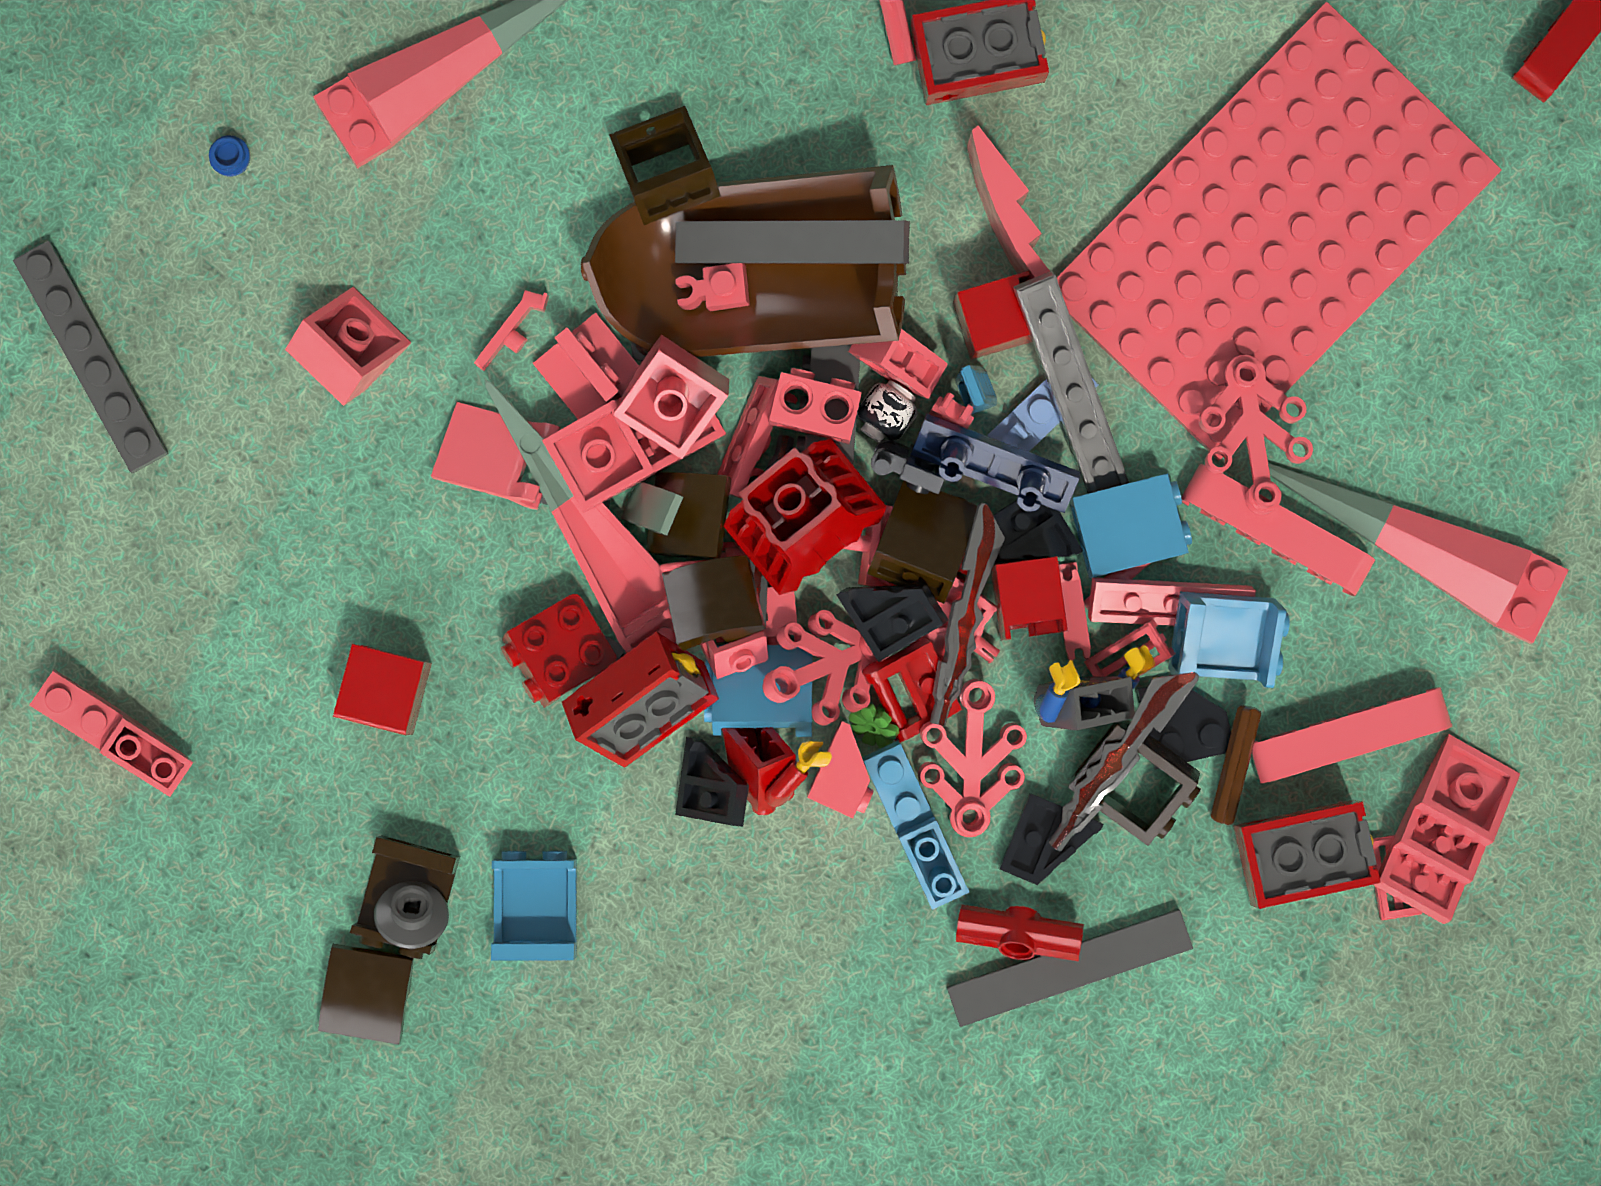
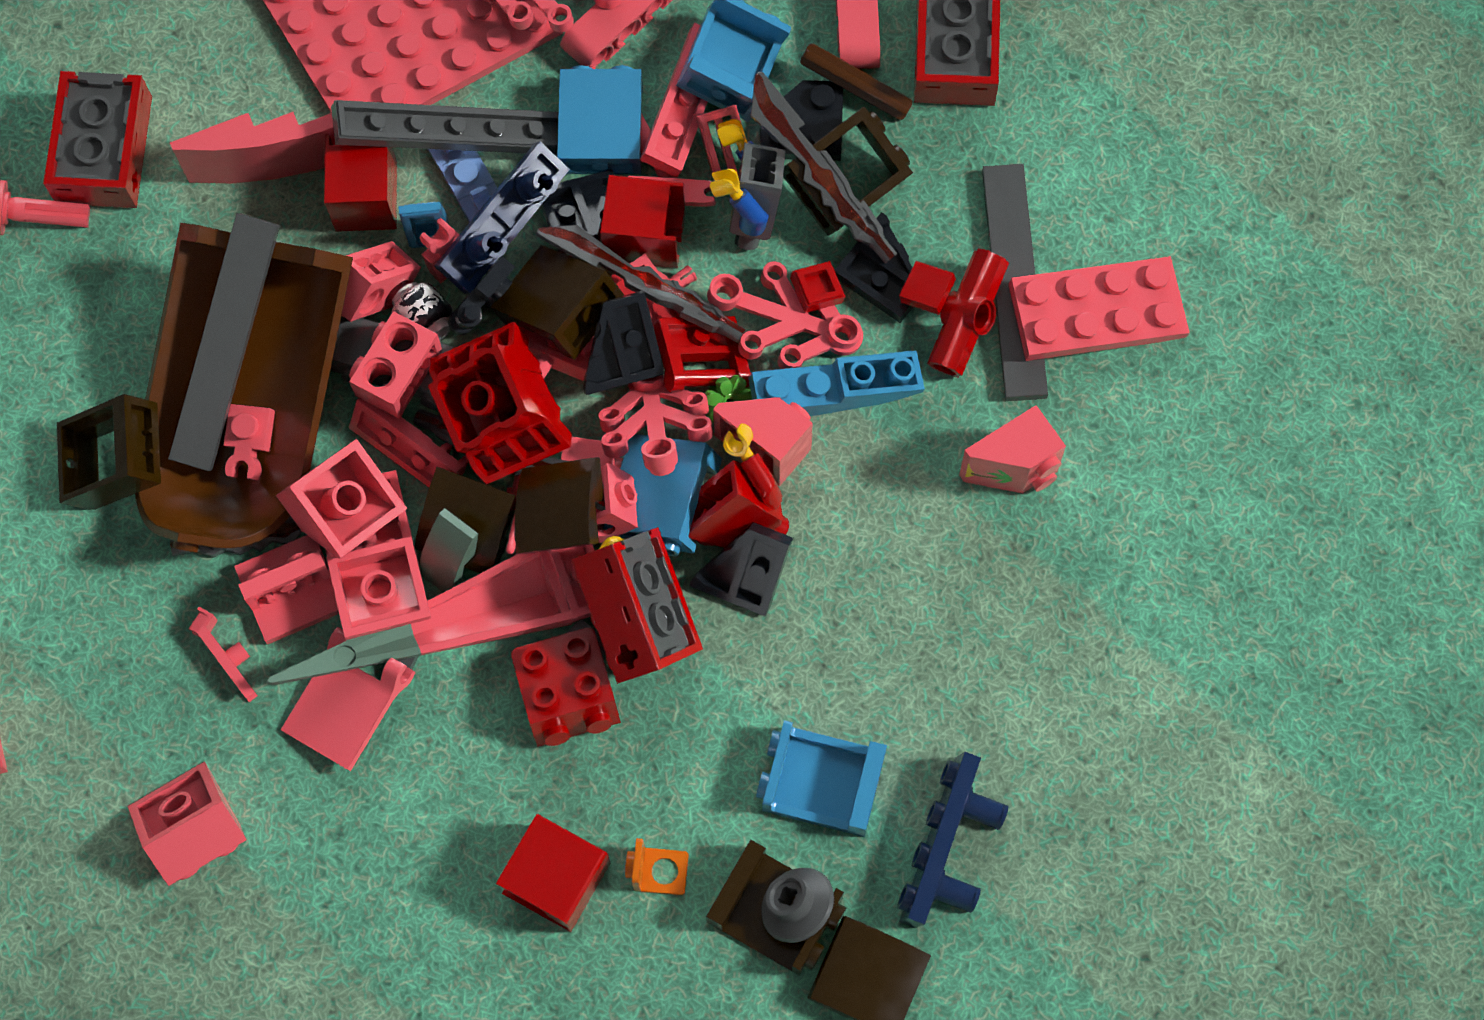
camera: 70 degrees left, 15 degrees down
none -> orange bracket [625,838,689,895]
none -> red tile [790,261,846,313]
none -> dark blue plate [897,752,1009,928]
none -> red tile [899,261,956,315]
none -> coral slope [959,405,1066,494]
none -> coral plate [1008,256,1190,361]

